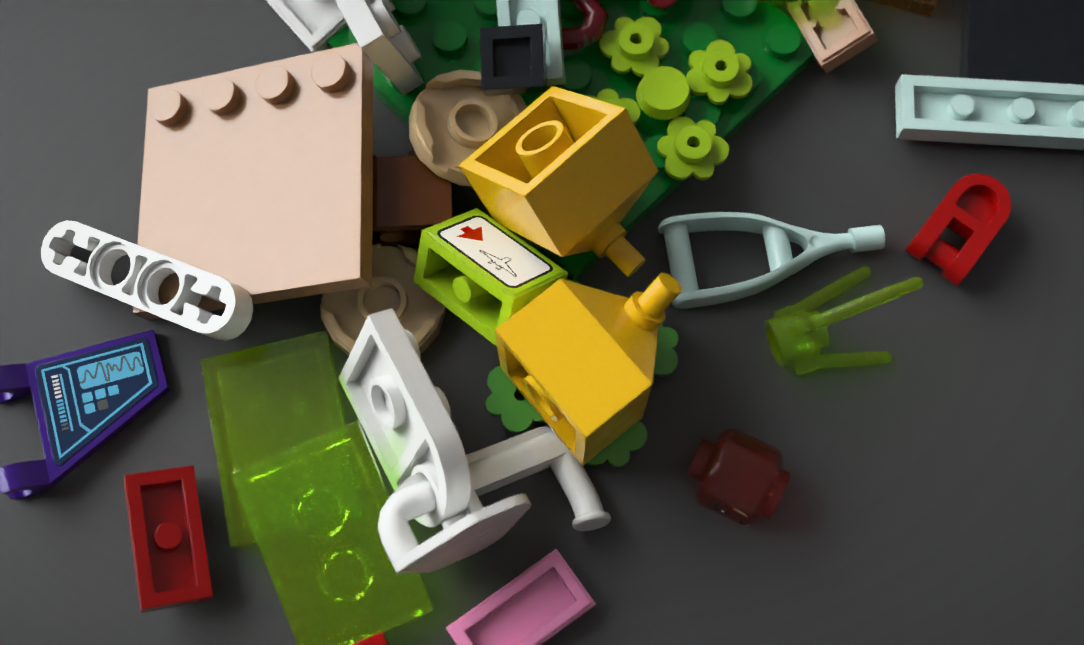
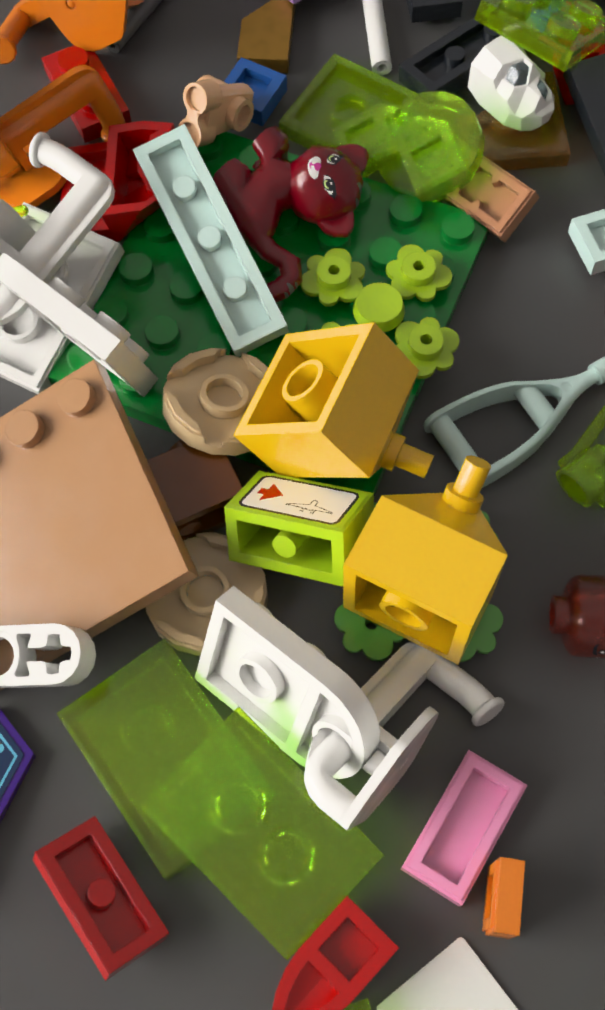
camera: 20 degrees left, 5 degrees down
black plate [480,24,547,96] -> none

